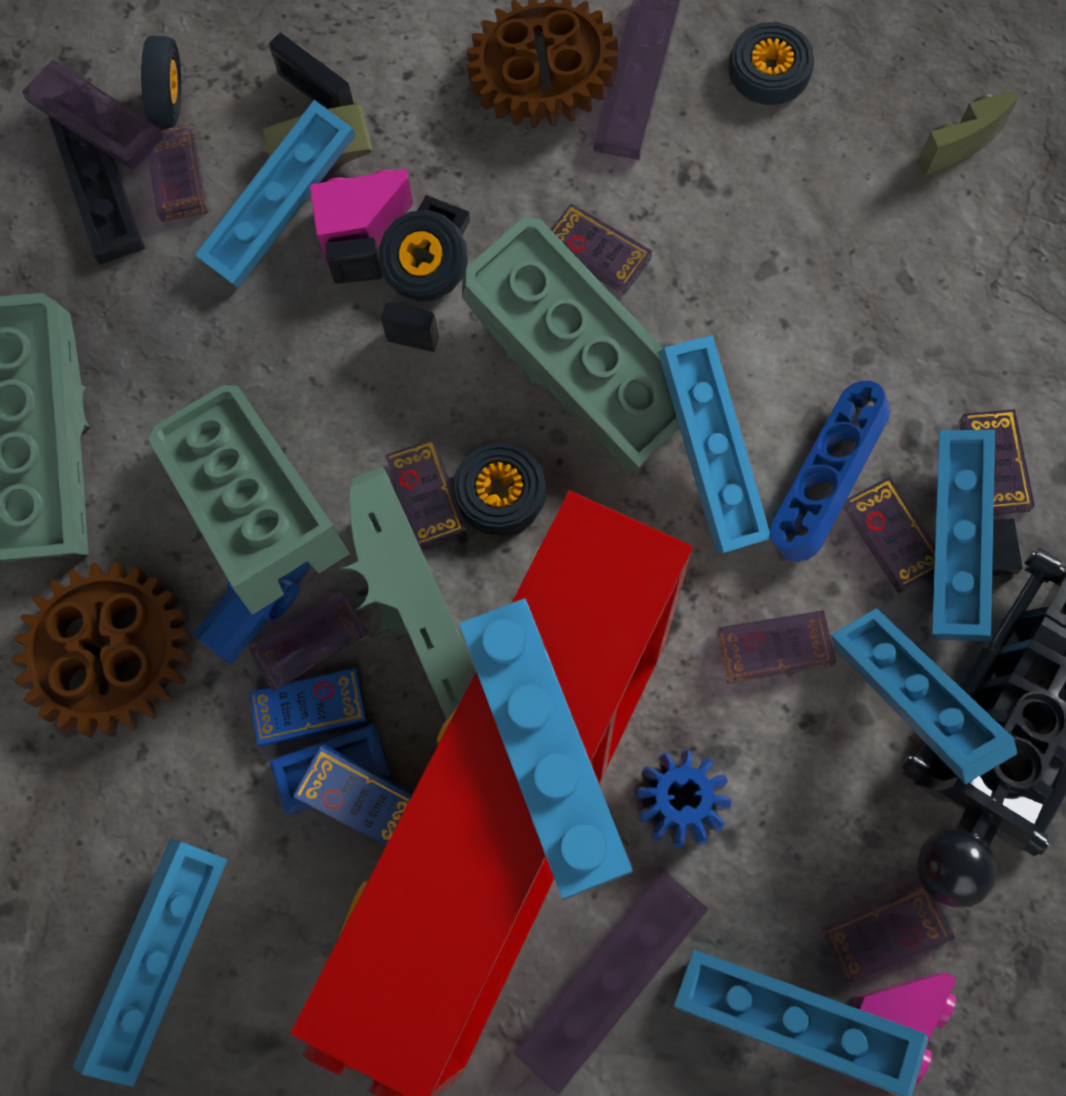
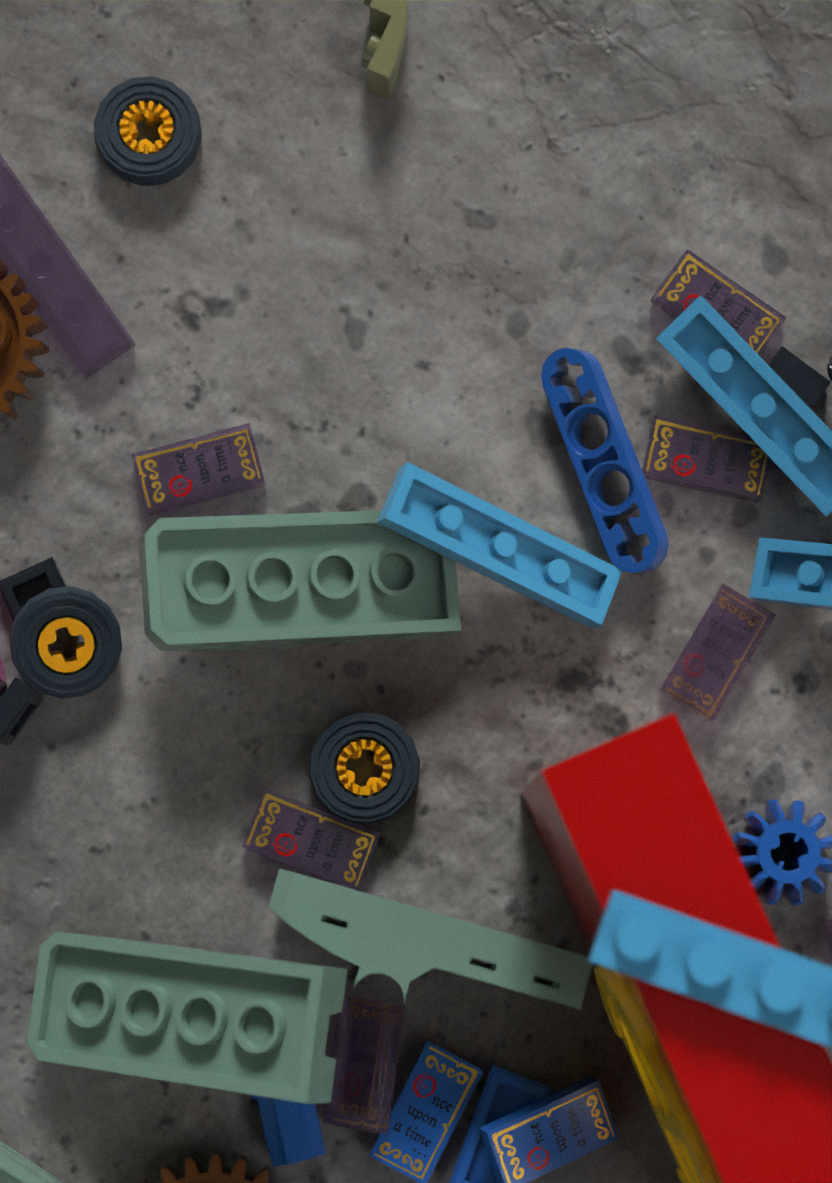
camera: 55 degrees left, 10 degrees up
black tile [381,303,439,352] -> none

